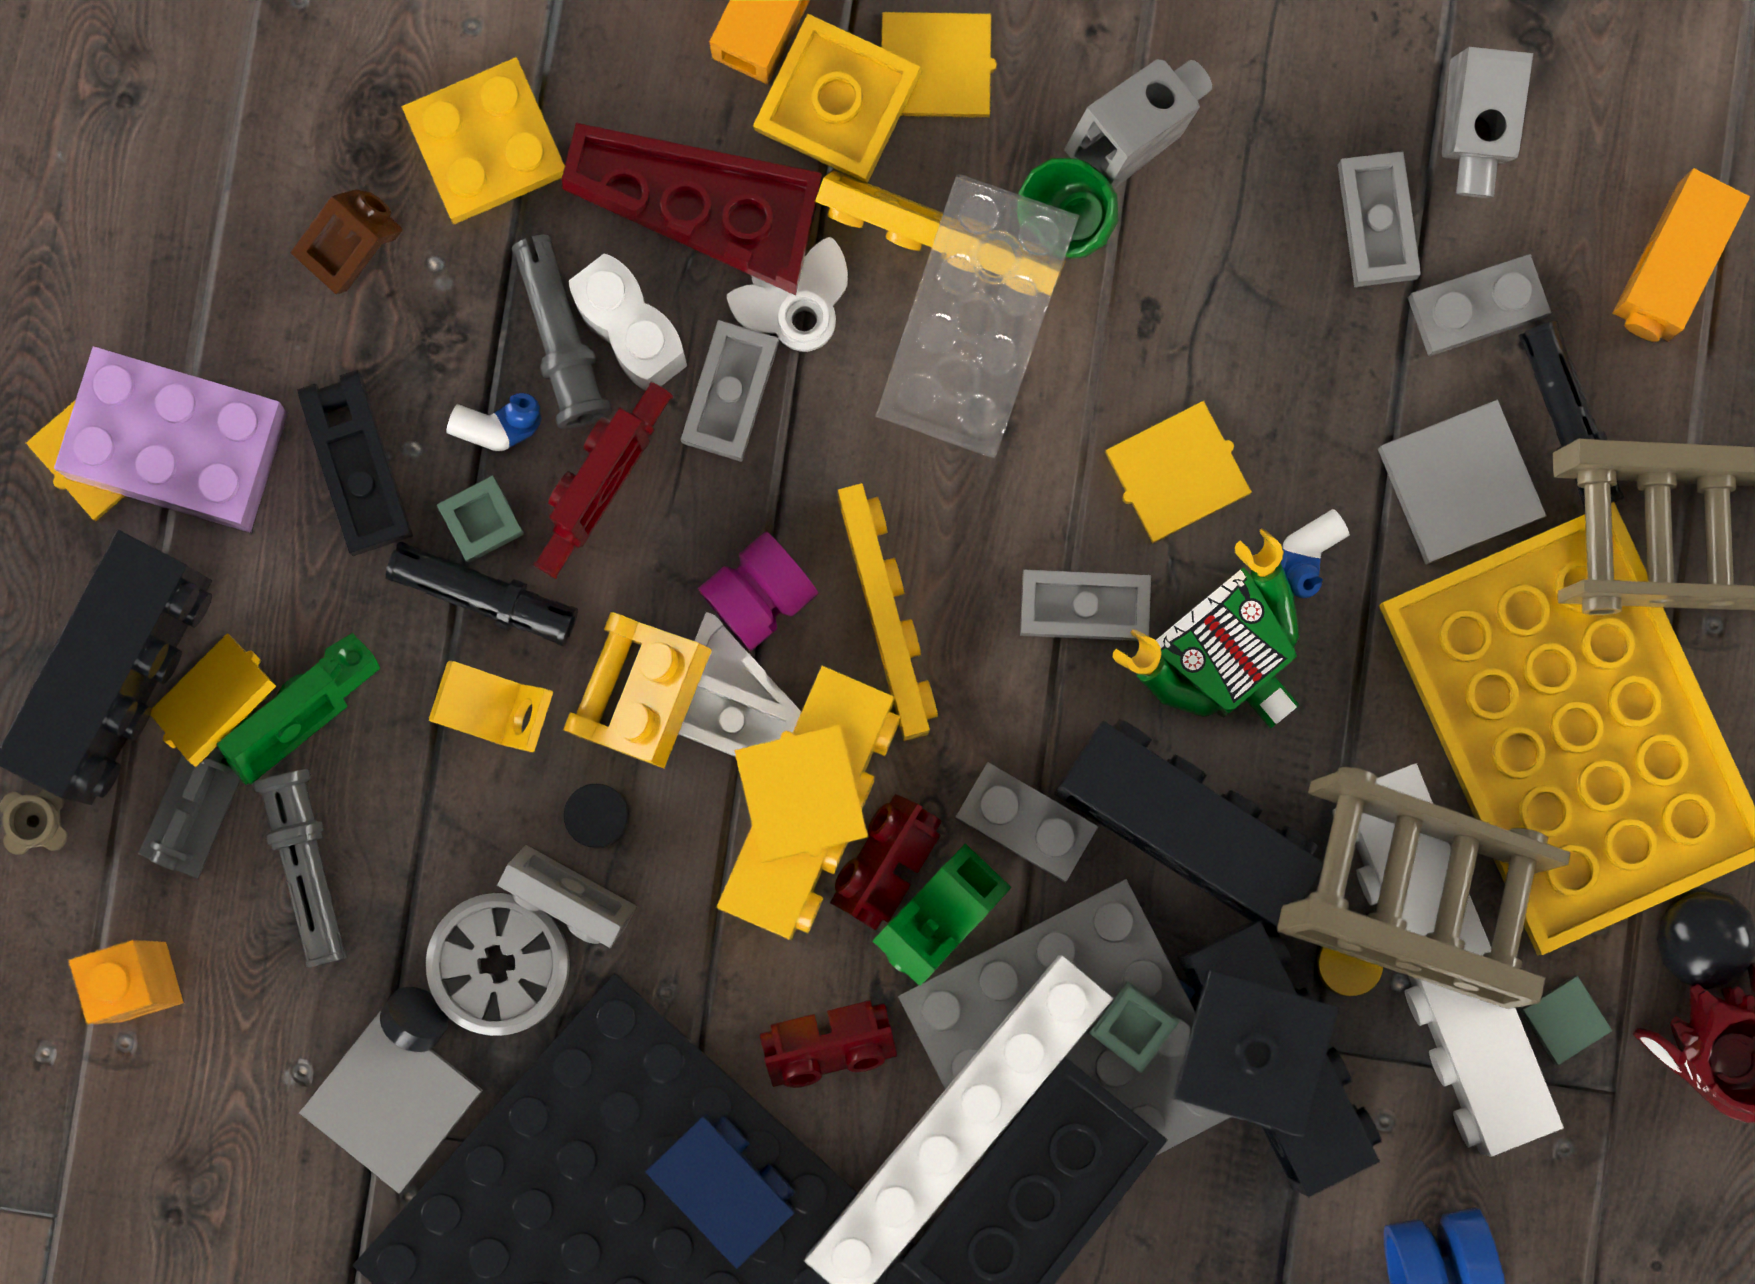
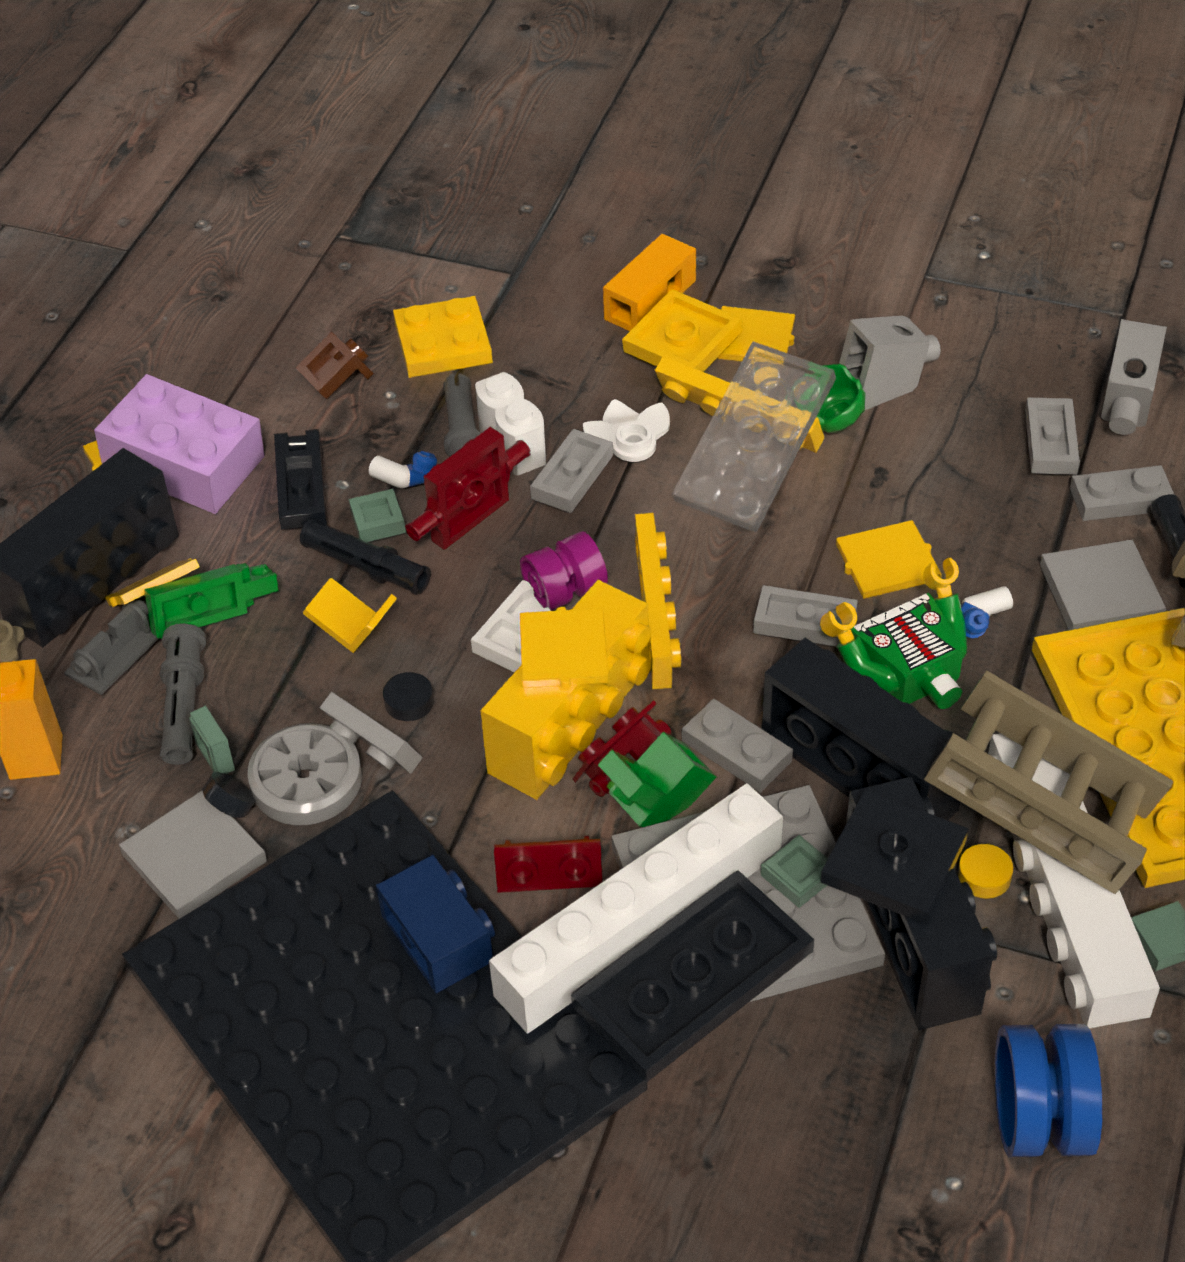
camera: 15 degrees right, 35 degrees down
dark red wing [562,123,822,296] -> none
yellow plate [563,612,712,769] -> none
none -> sand green tile [189,706,235,774]

